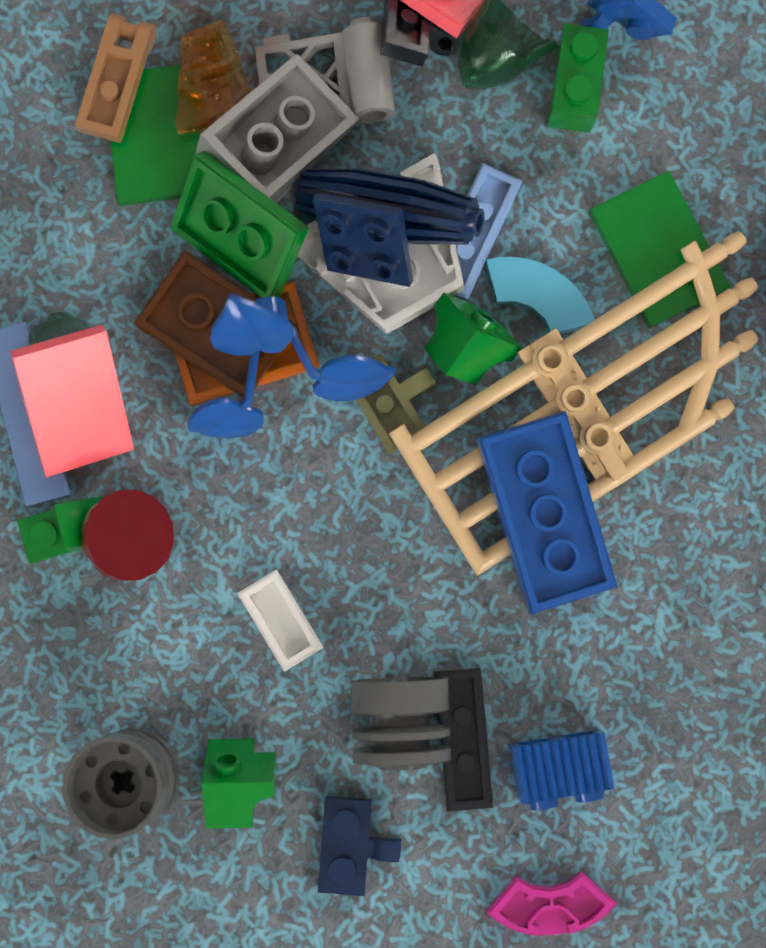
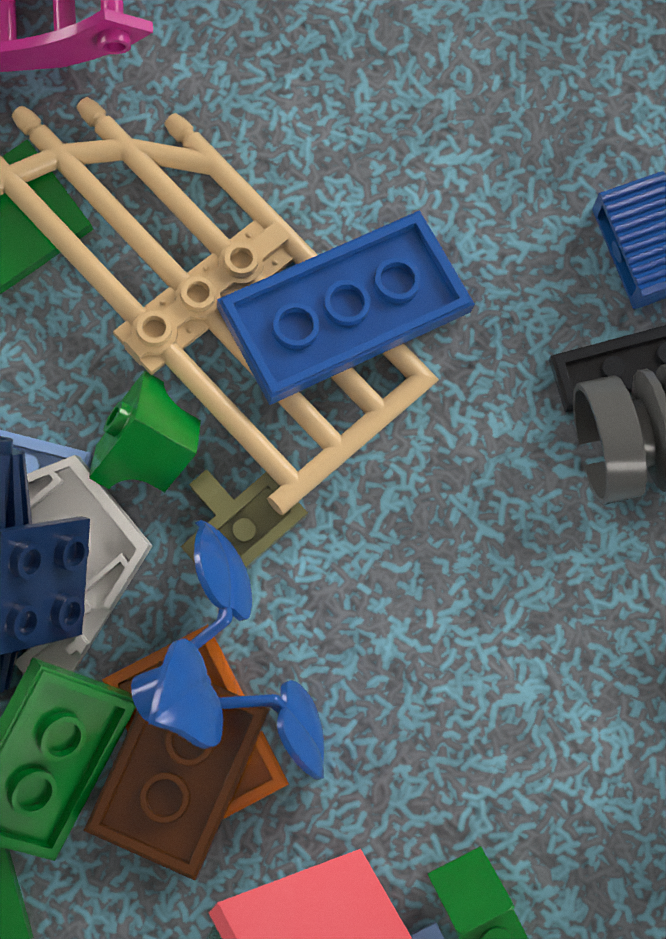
camera: 95 degrees left, 5 degrees down
dark red tile [81,490,174,581] -> none
white tile [237,570,324,672] -> none
medium azure tile [485,257,595,334] -> none

